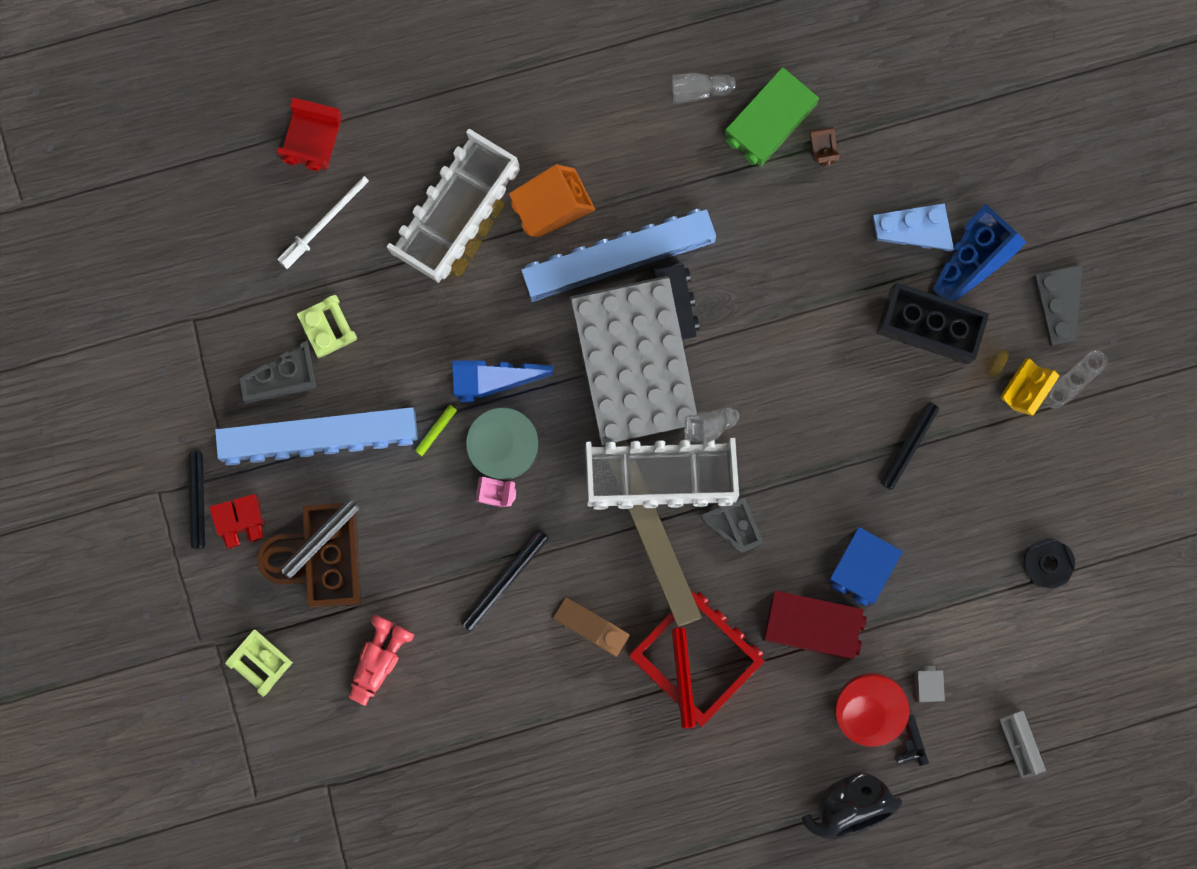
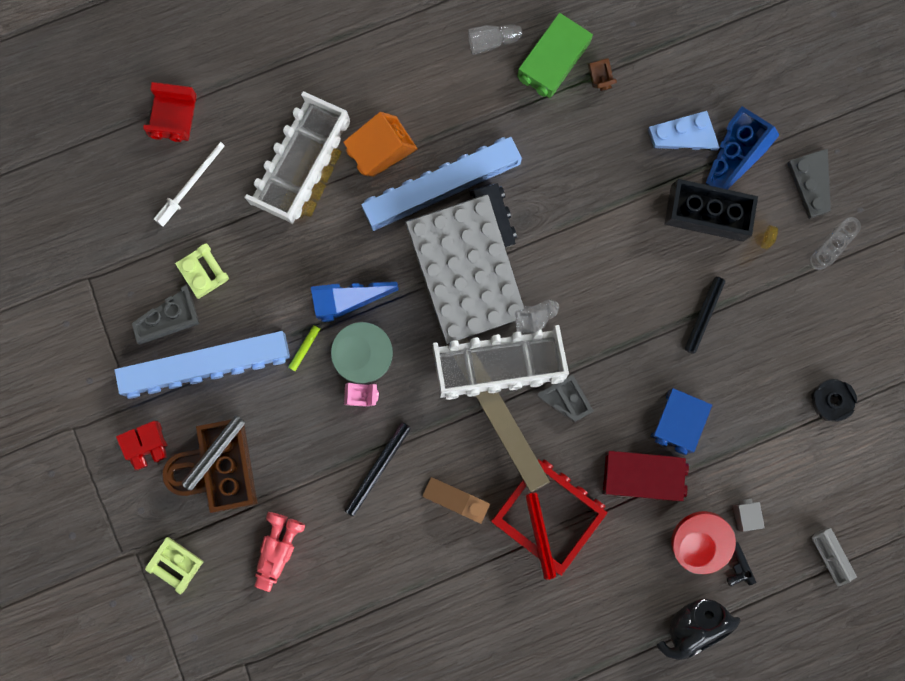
camera: 10 degrees left, 0 degrees up
black axle [188,451,205,549] -> none
yellow bracket [1000,358,1059,416] -> none

